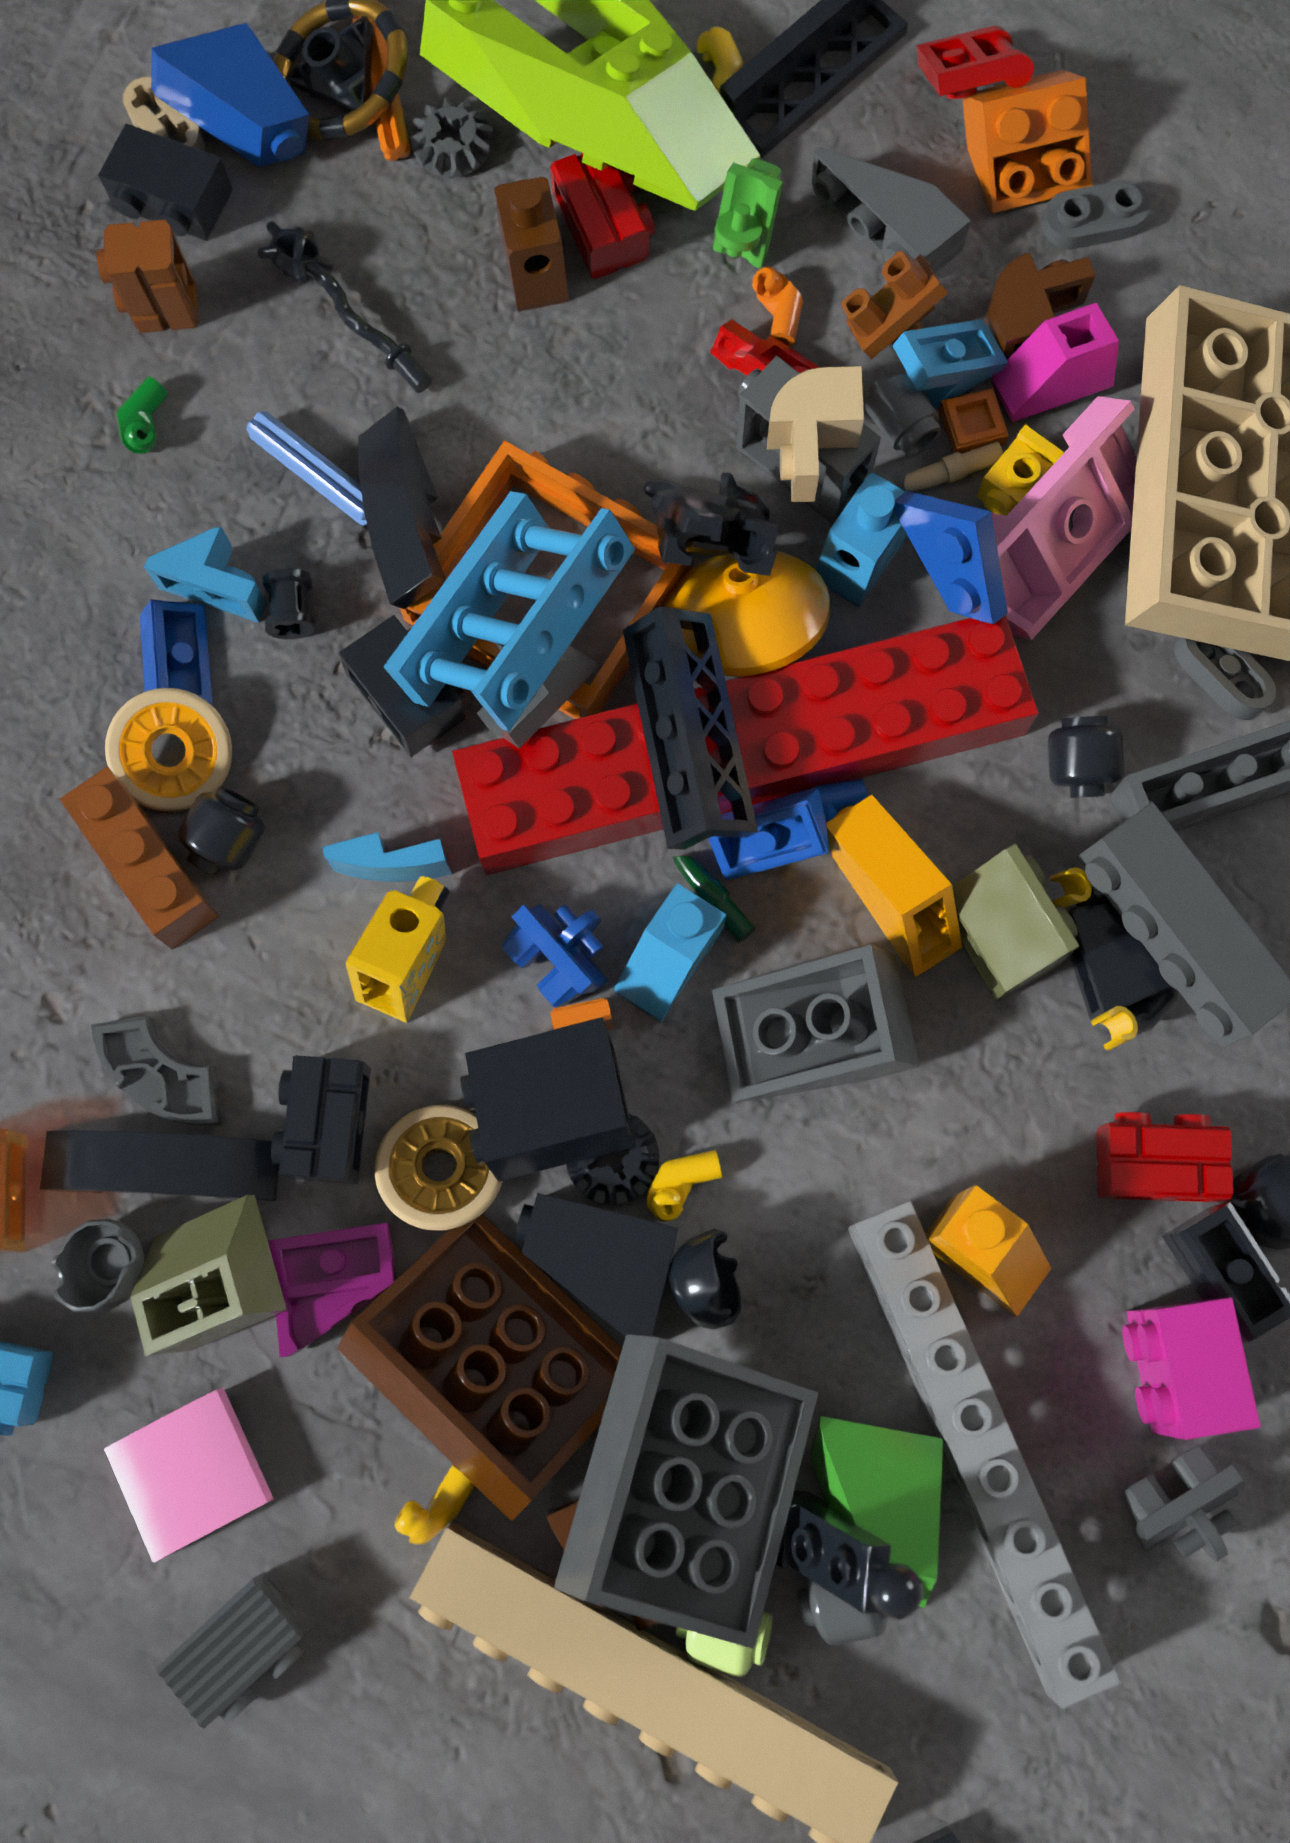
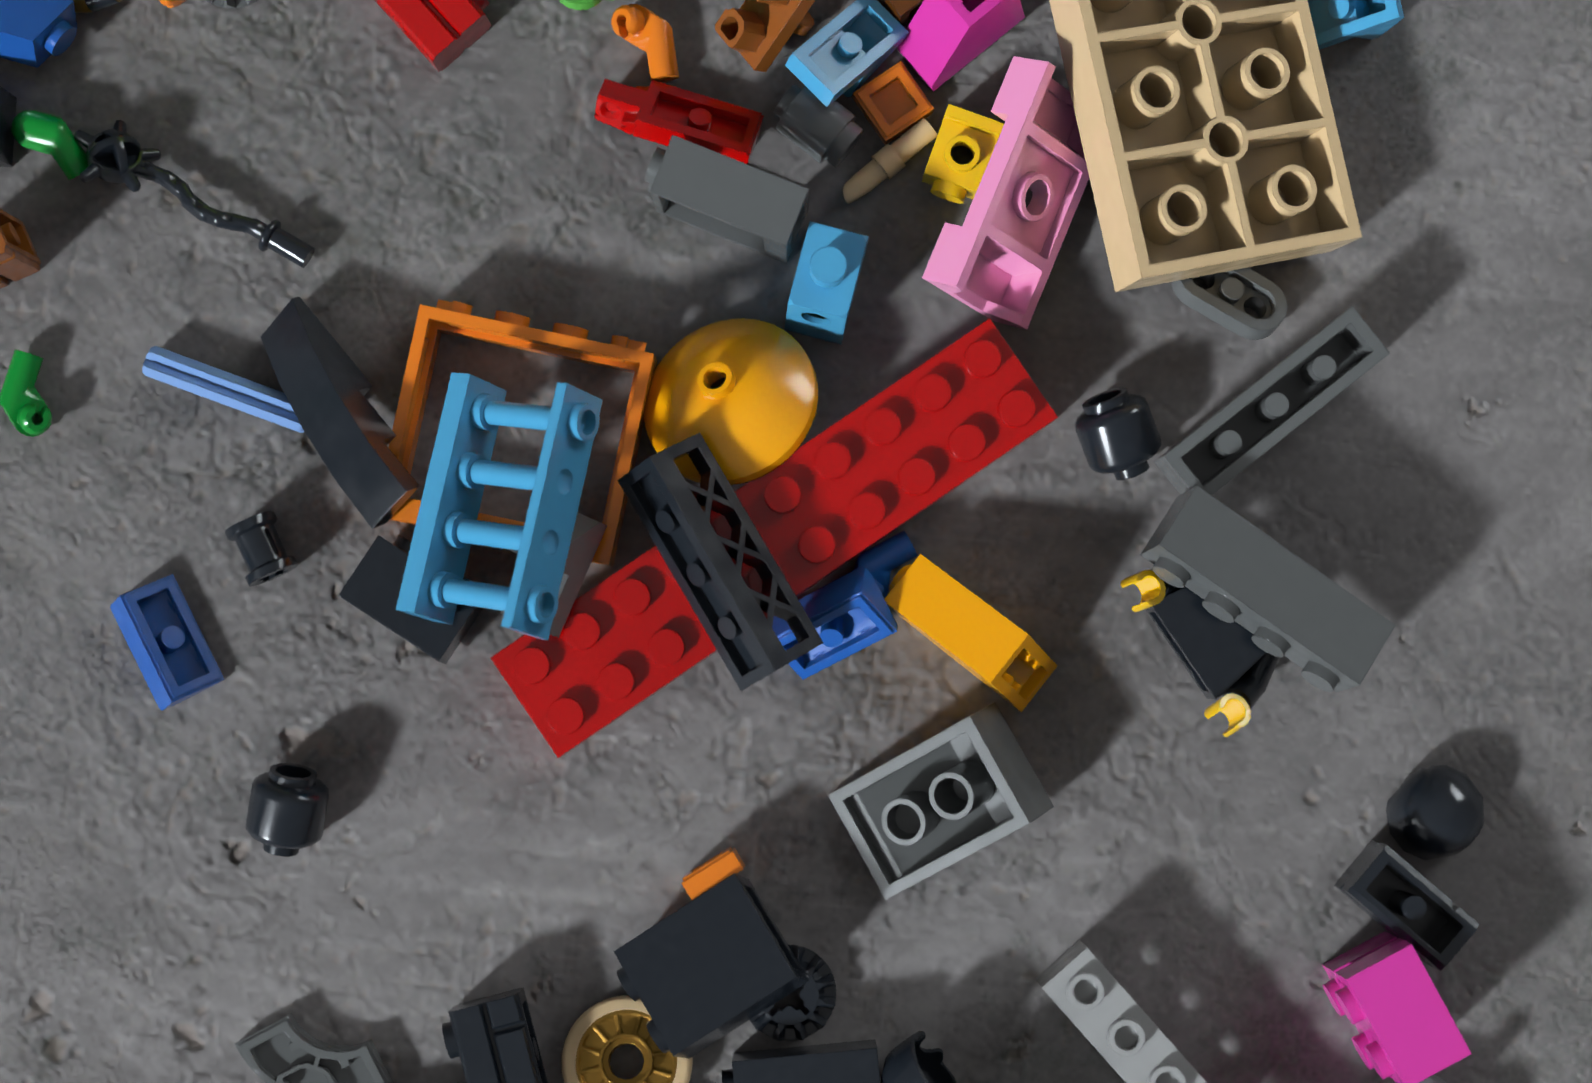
camera: 20 degrees left, 10 degrees up
dark orange brick [59,766,219,949] -> none
wheel [105,688,232,812] -> none
dark azure slope [144,527,267,623] -> none
dark azure slope [322,832,452,882] -> none
yellow torso [345,876,450,1023] -> none
reddish brown torso [494,177,569,312] -> none
blue hips [501,904,608,1008] -> none
dark azure slope [613,883,726,1023] -> none
black animal [644,472,778,576] -> none
yellow arm [647,1150,722,1222] -> none
dark green piece [673,856,756,943] -> none
tan brick [767,366,864,502] -> none
blue wing [893,491,1008,624] -> none
light orange slope [925,1185,1052,1317] -> none
slope [952,843,1079,1002] -> none
red brick [1096,1112,1233,1203] -> none
none -> green arm [11,110,88,180]

